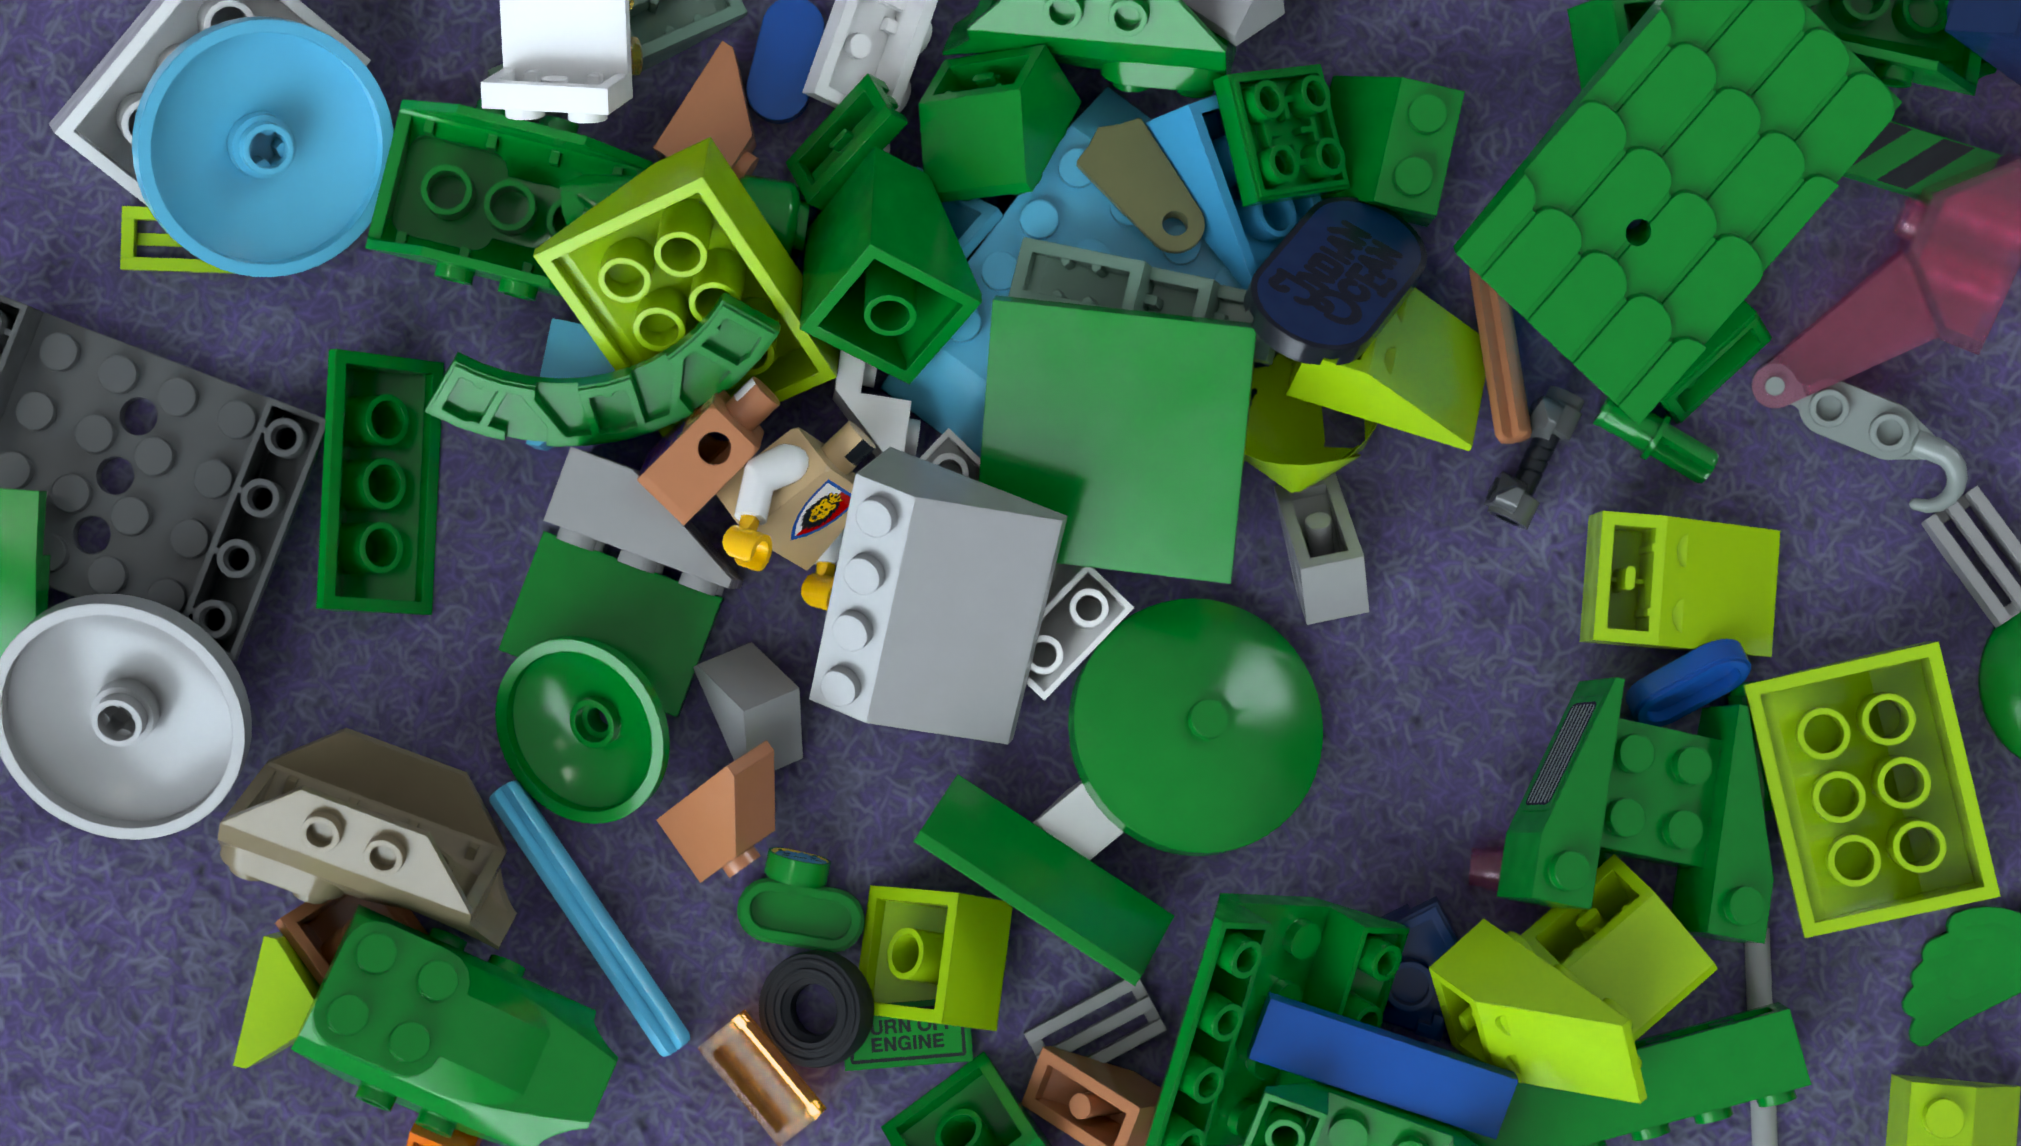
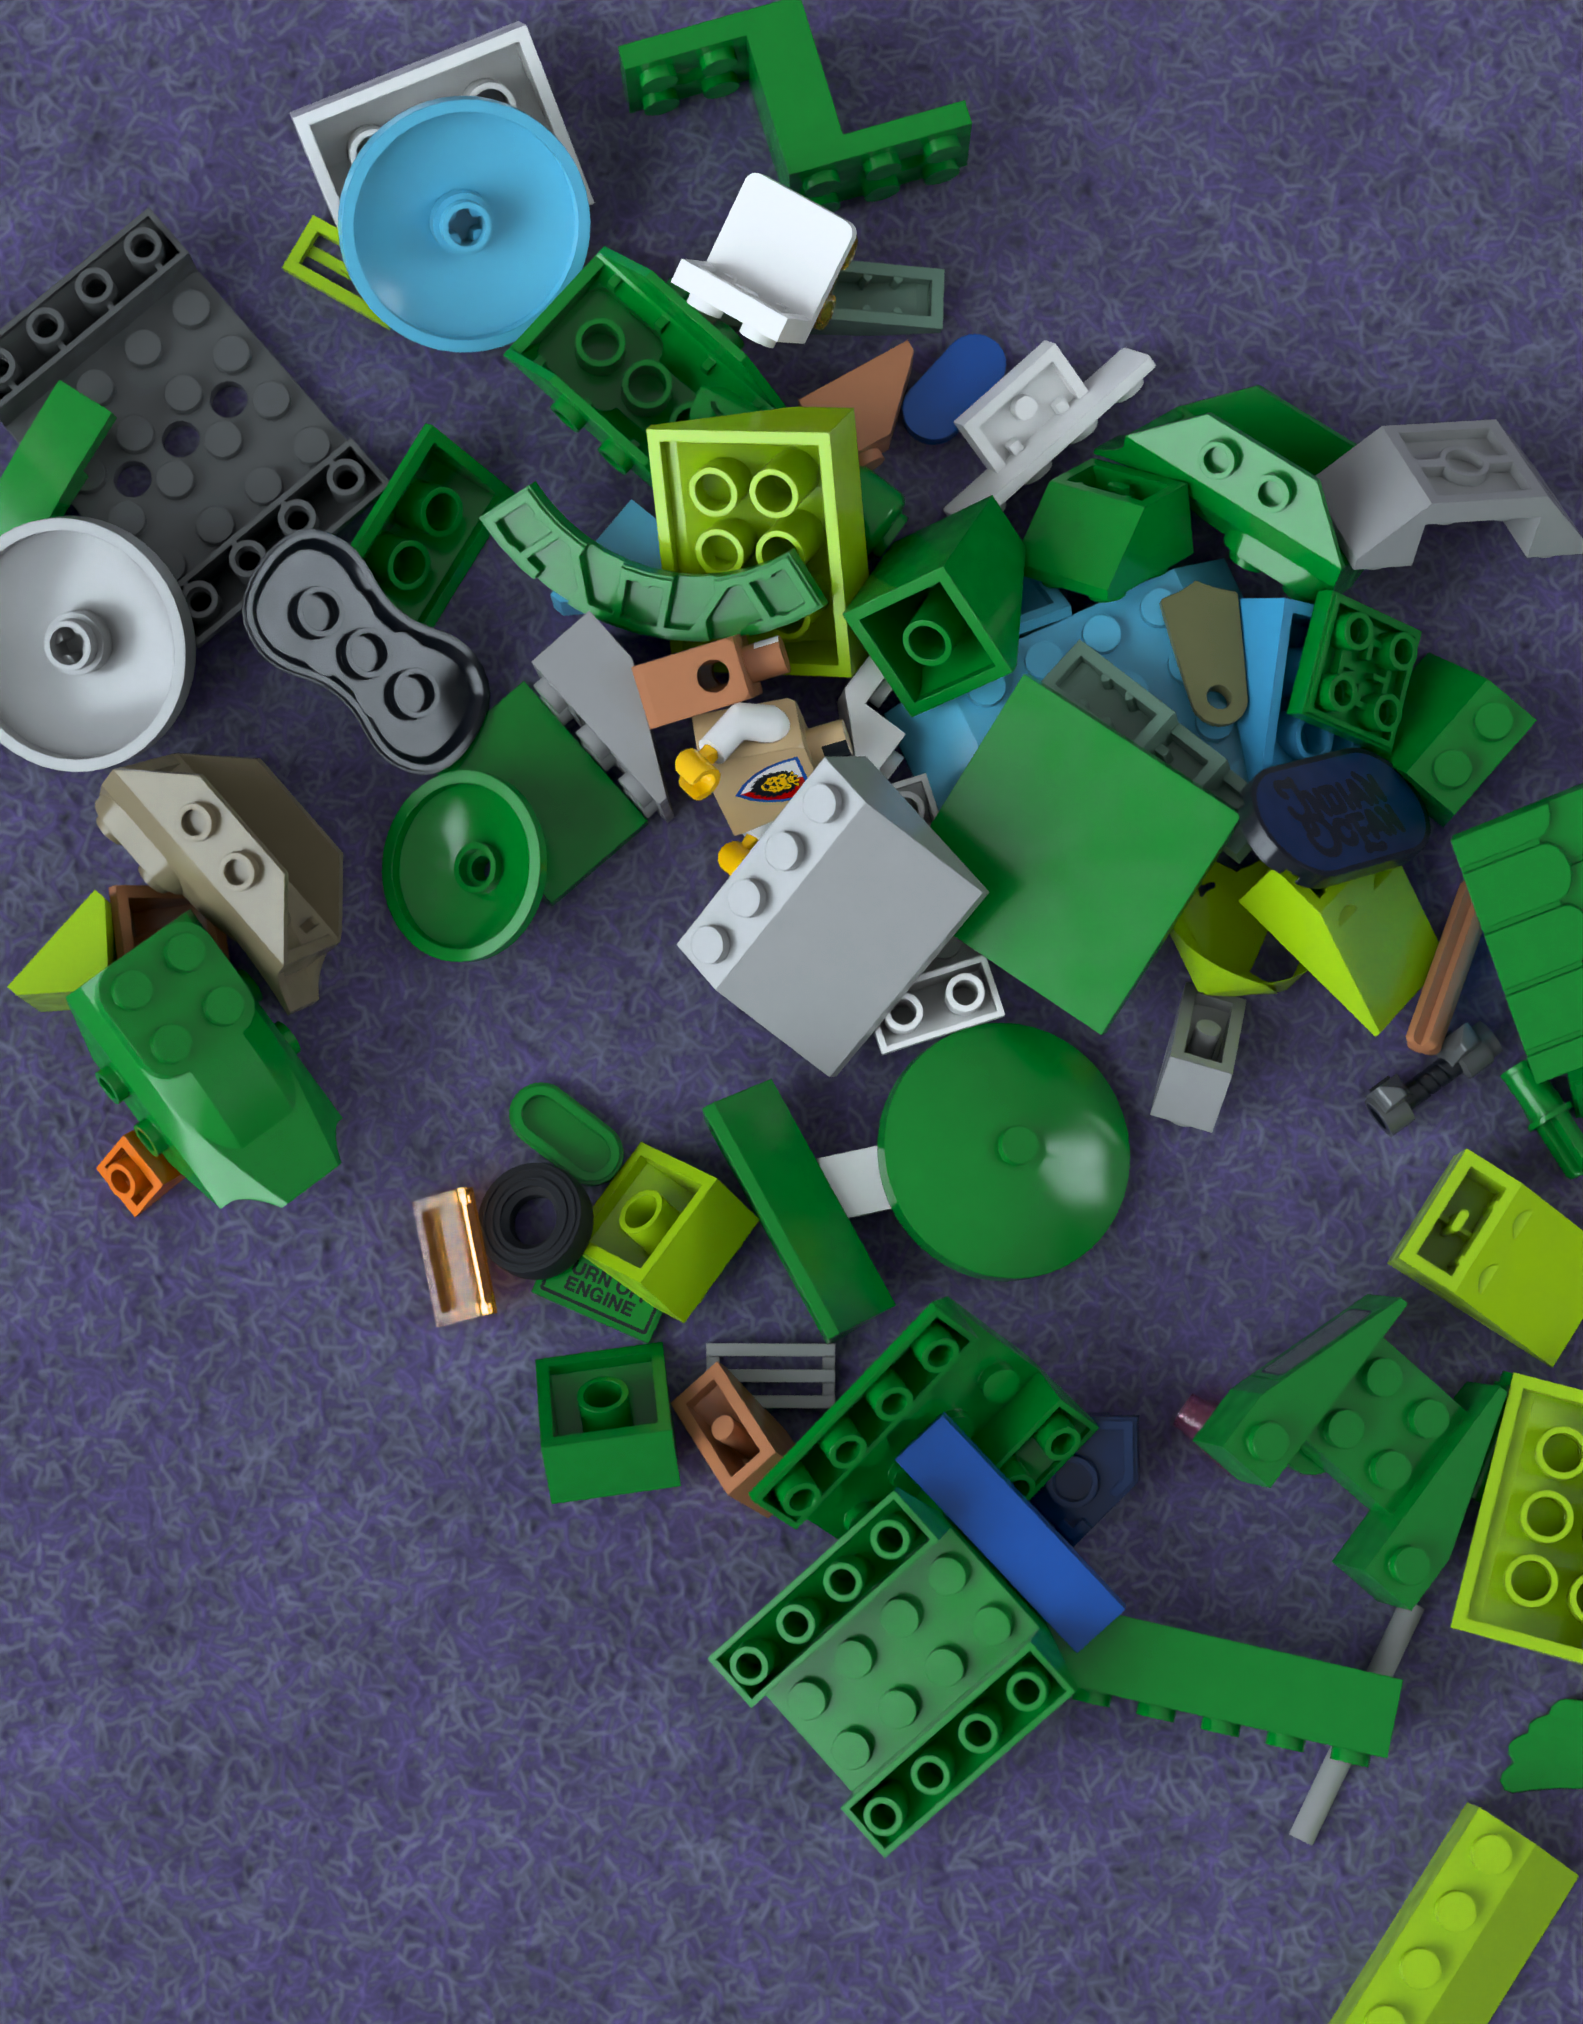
camera: 30 degrees right, 5 degrees down
medium azure axle [489,780,690,1057] -> none
nougat slope [656,740,775,883] -> none
light grey slope [693,642,803,771] -> none
green tile [764,847,831,889] -> none
green tile [785,73,908,210] -> none
lime slope [1429,919,1647,1104] -> none
lime slope [1520,854,1718,1042] -> none
blue tile [1625,639,1751,727] -> none
none -> plate [242,529,490,775]

